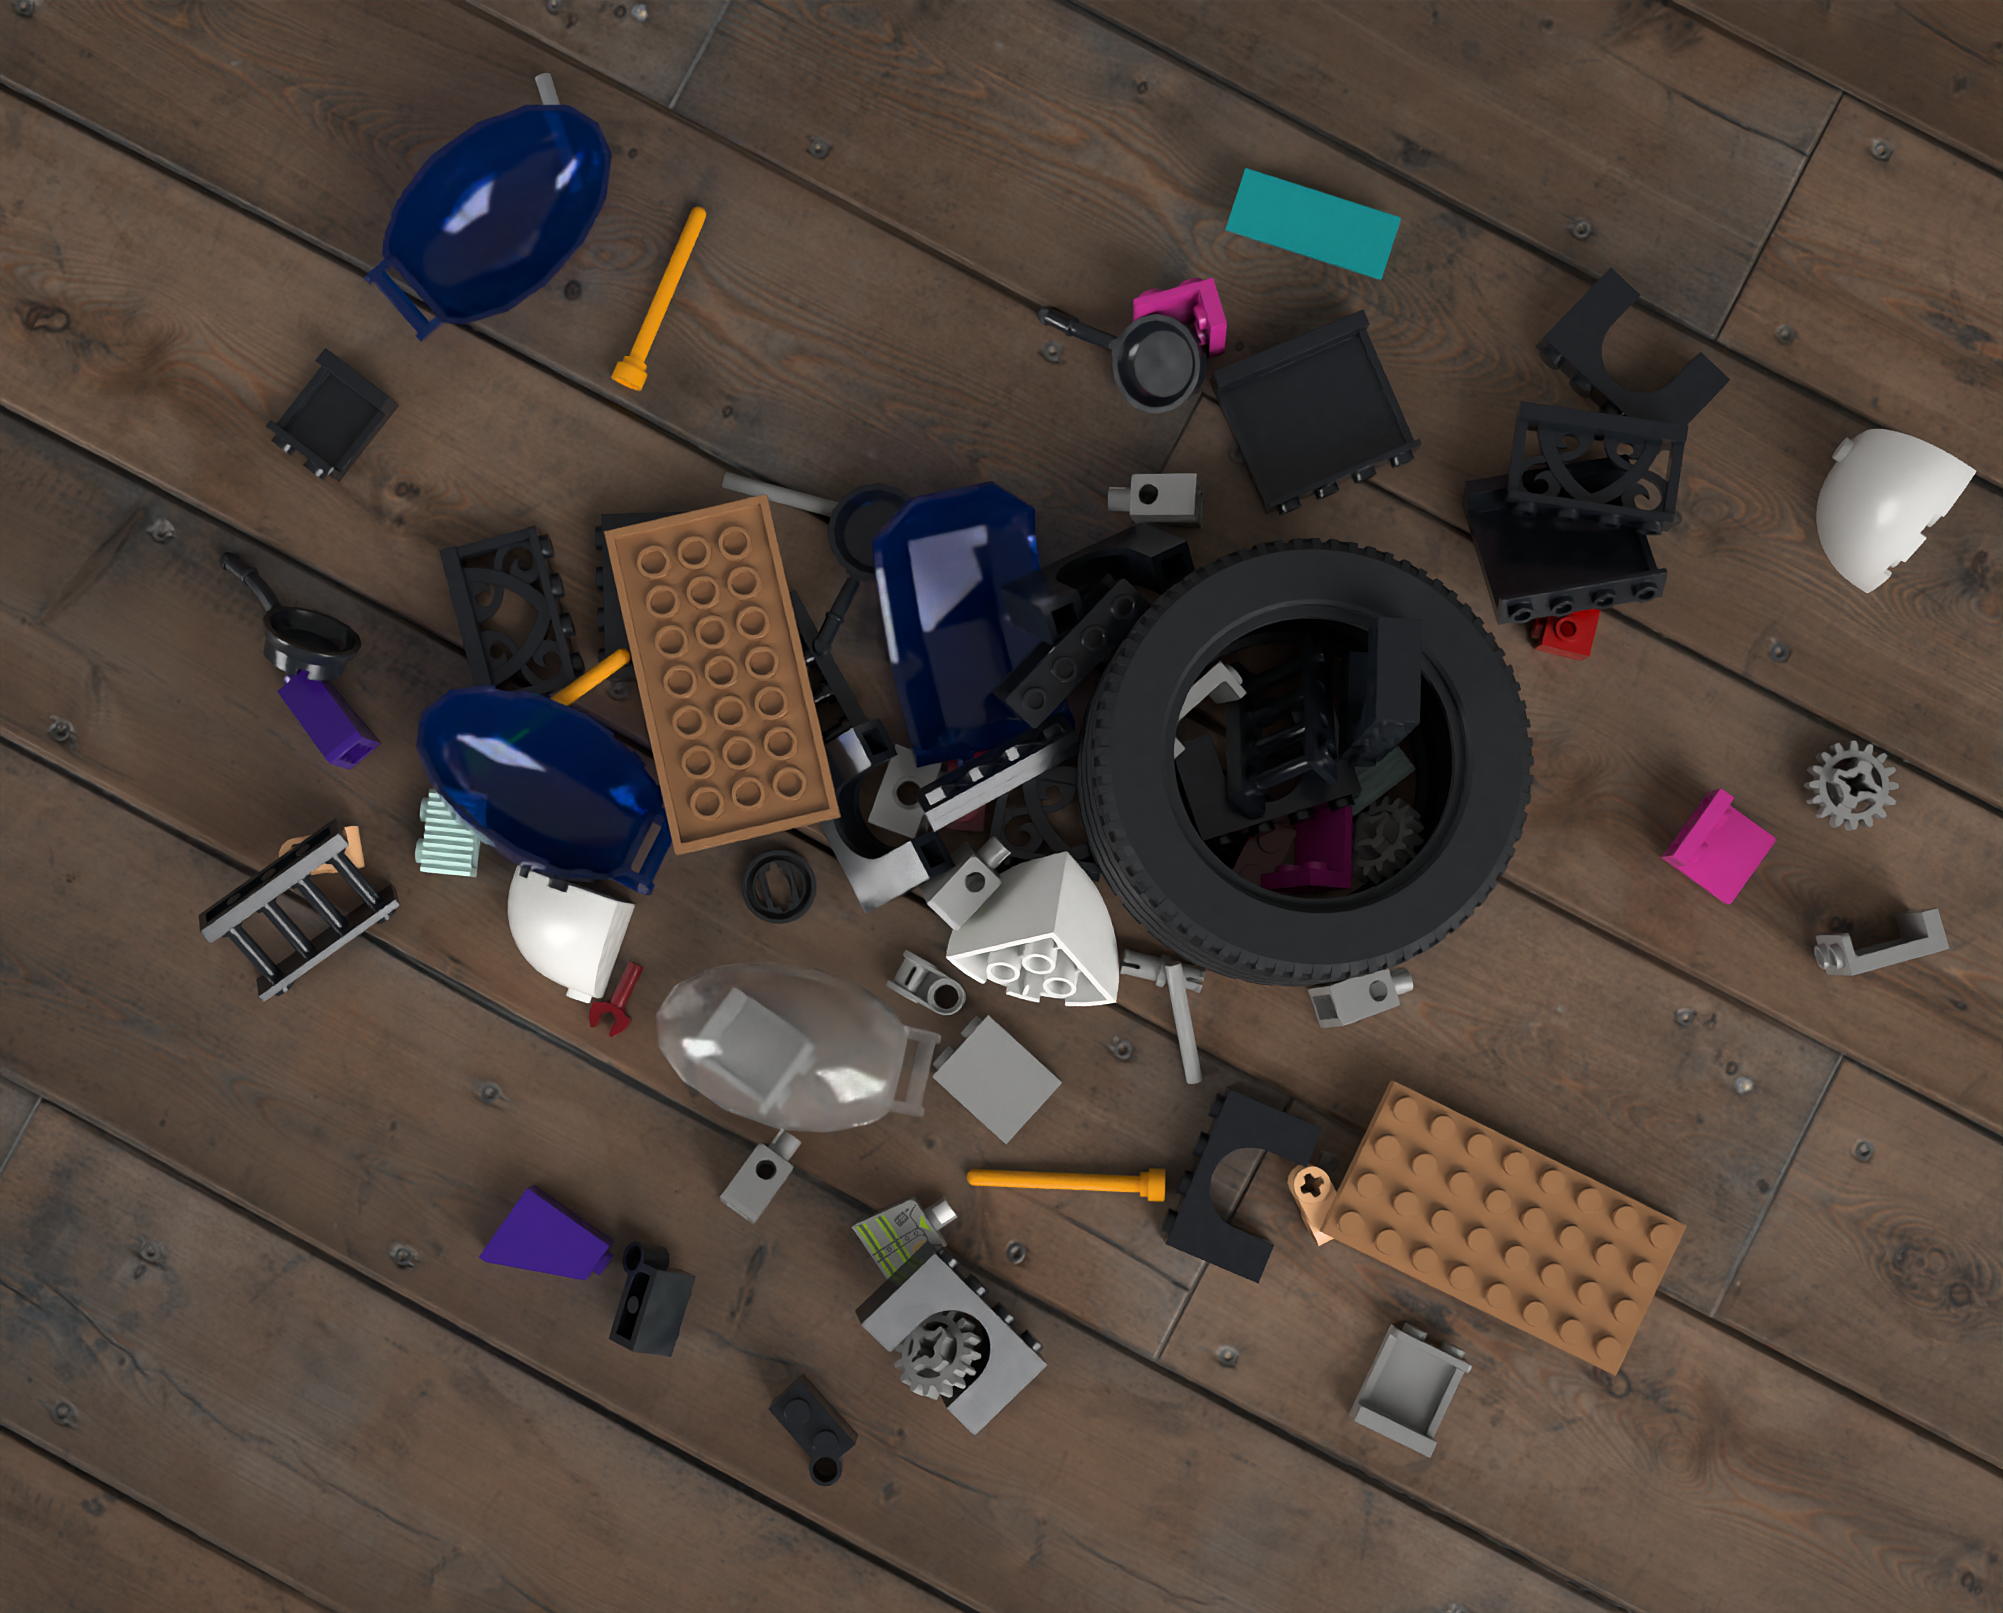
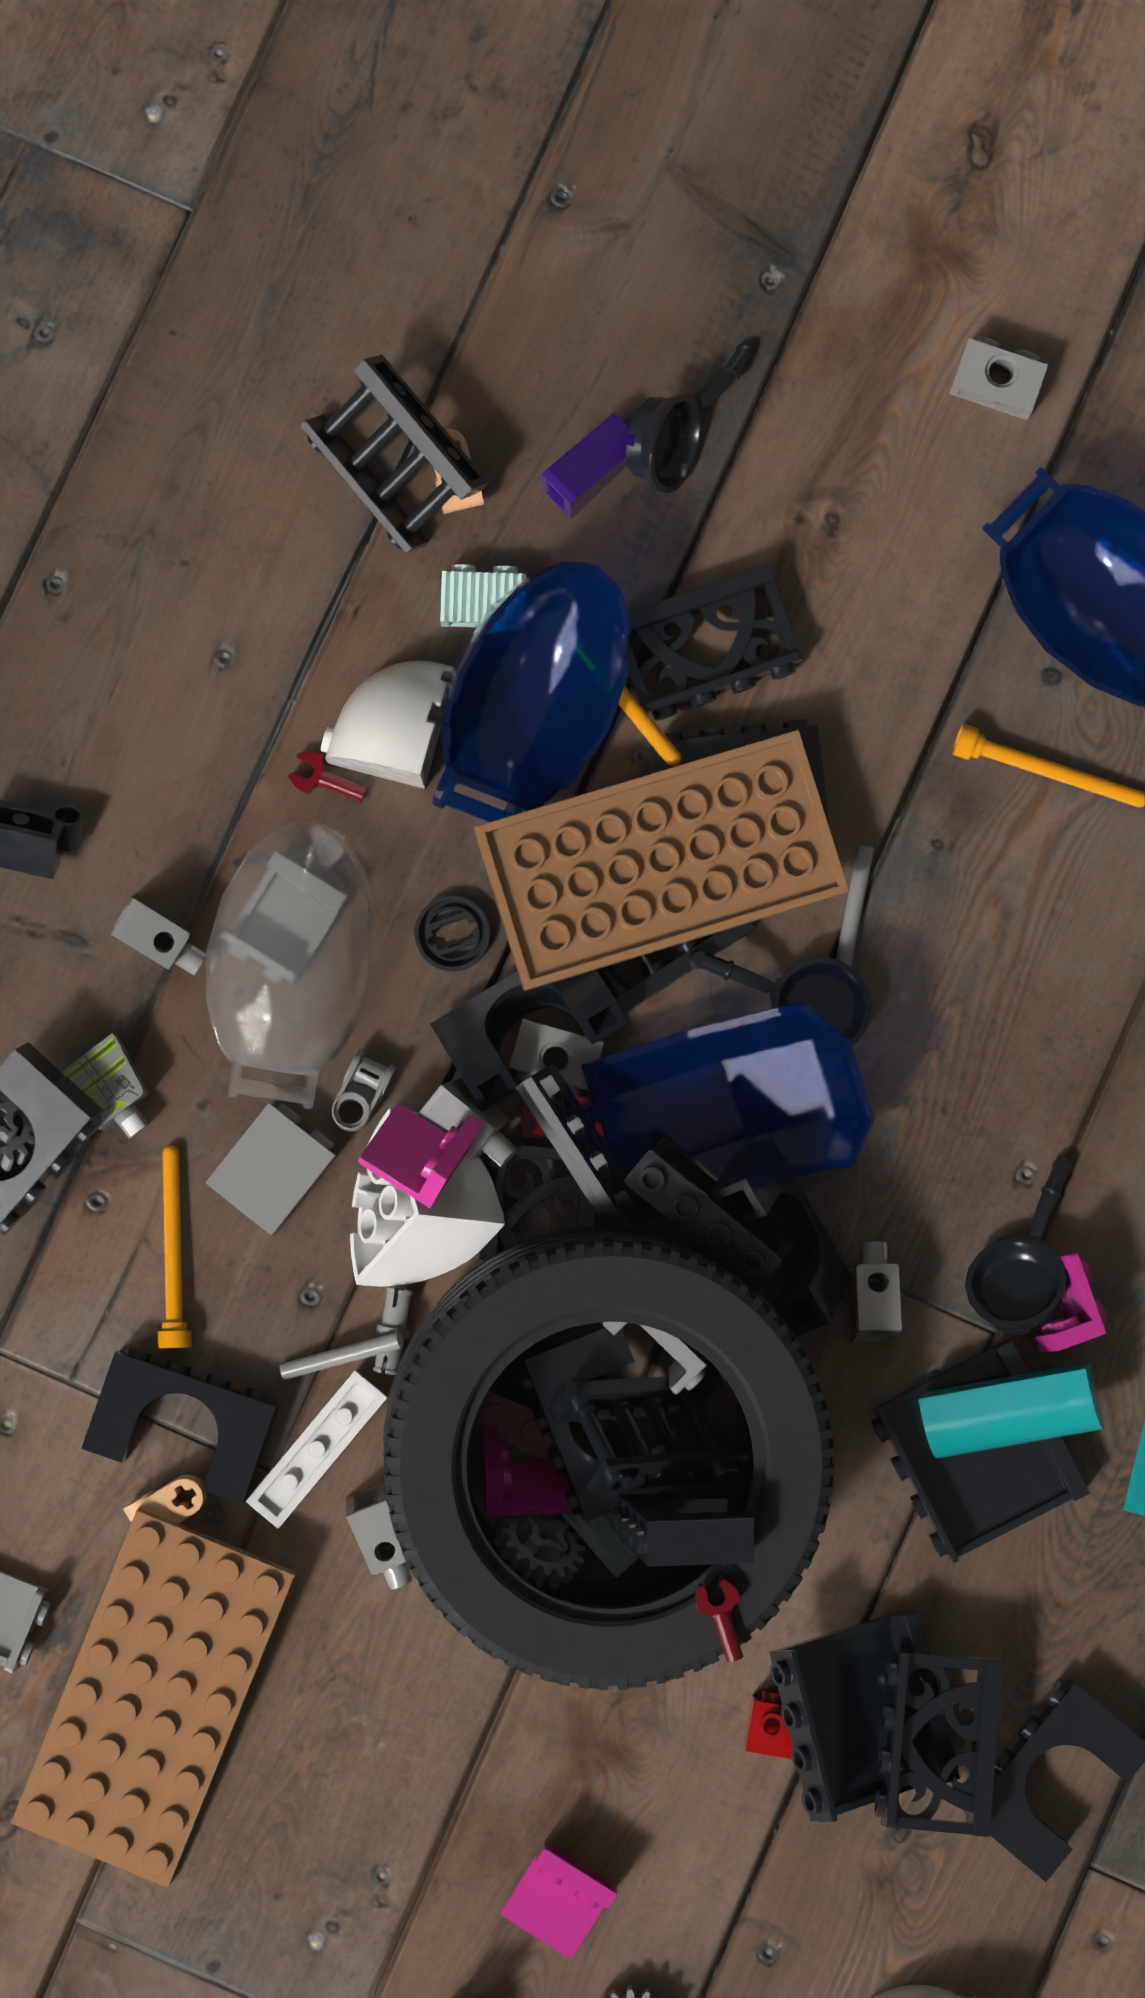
camera: 85 degrees right, 0 degrees up
black panel [266,348,399,482] -> none
dark purple slope [479,1185,615,1280] -> none
none -> white plate [246,1370,388,1528]
none -> dark pink bracket [358,1104,484,1208]
none -> dark red bar [694,1576,744,1662]
none -> teal brick [918,1362,1105,1459]
none -> light grey brick [949,337,1048,420]

